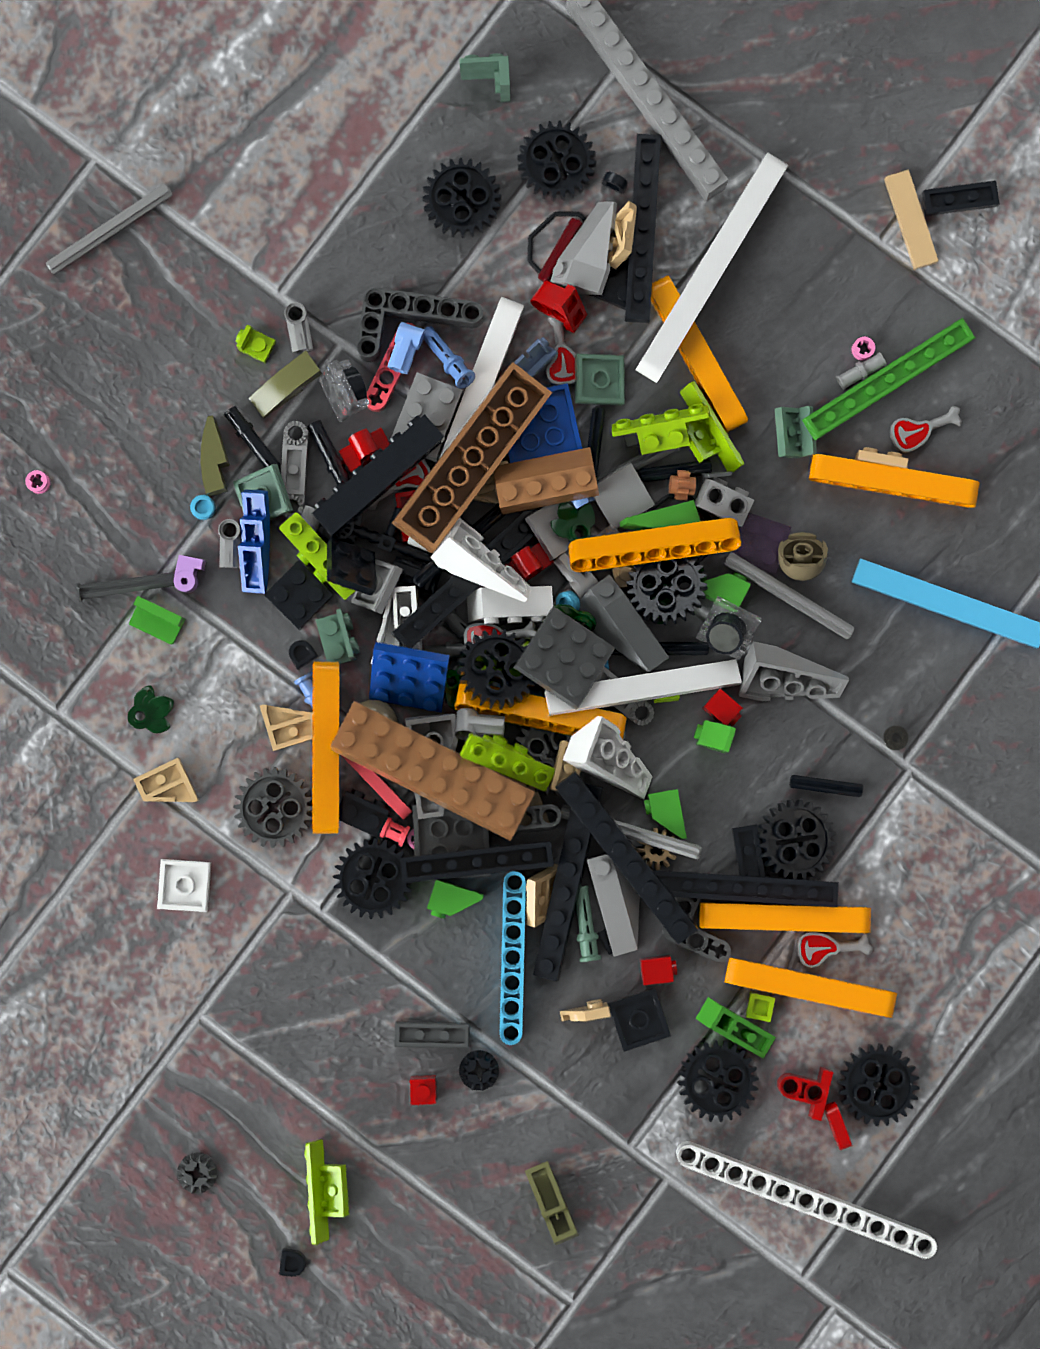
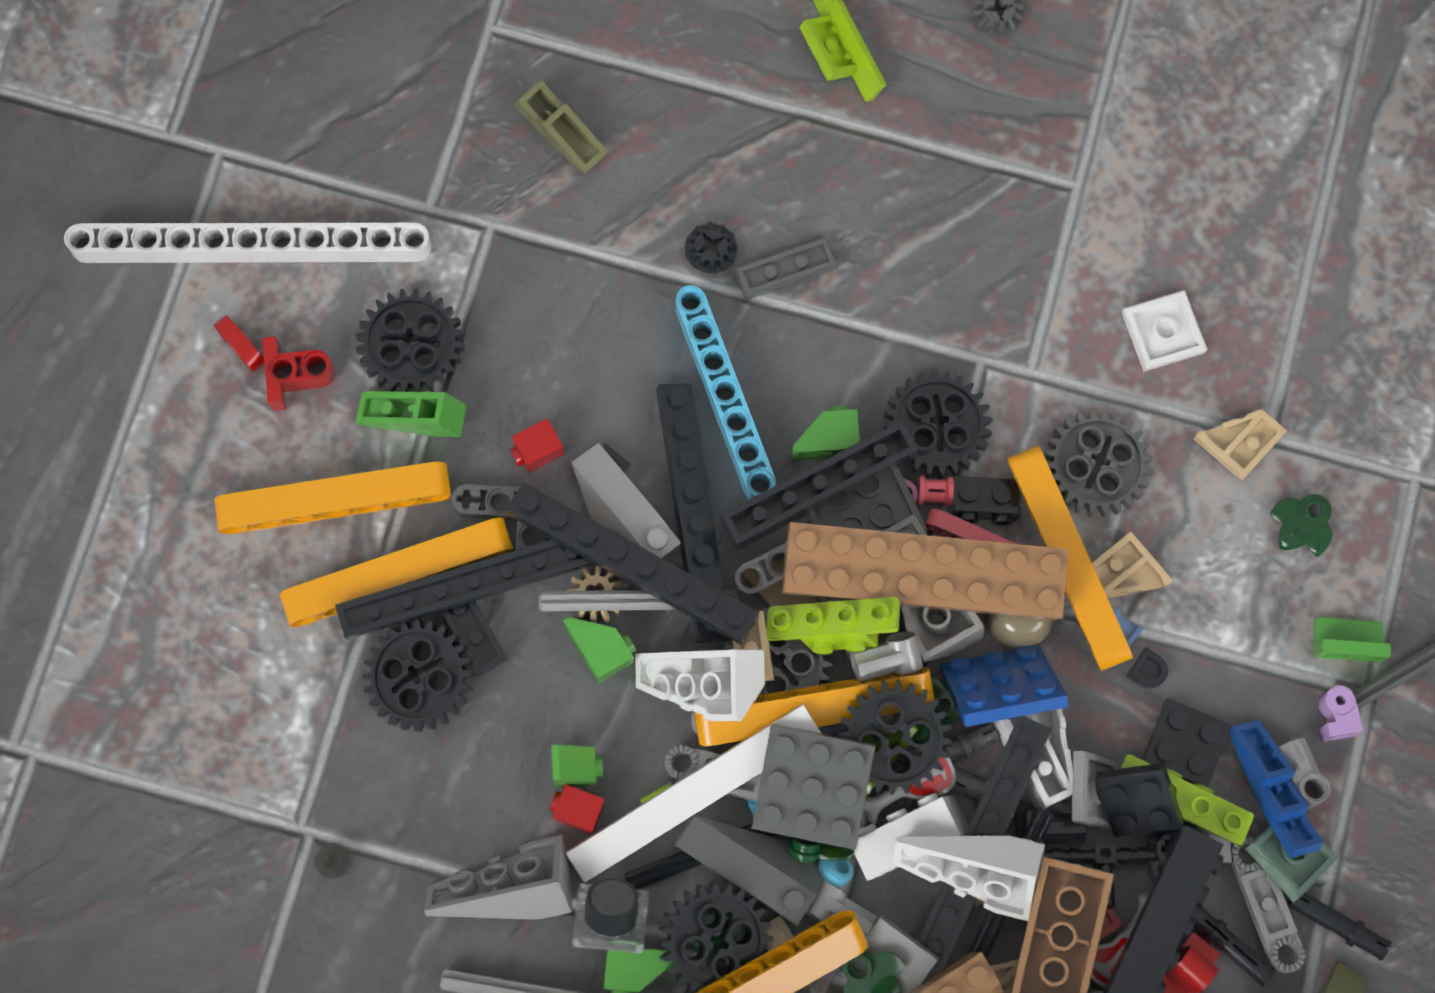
camera: 150 degrees right, 10 degrees down
medium azure tile [190,495,216,520] -> none
olive slope [201,415,230,497] -> none
sand green bracket [316,608,360,665] -> none
red brick [410,1075,437,1105] -> none
red tile [505,543,553,582] -> none
tan wing [525,864,558,928] -> none
tan wing [560,999,610,1021] -> none
sand green pin [576,885,602,962] -> none
black plate [608,988,671,1052] -> none
lime plate [745,992,775,1022] -> none
black axle [789,775,863,797] -> none
light grey piece [797,932,873,968] -> none
black gear [837,1043,920,1127] -> none

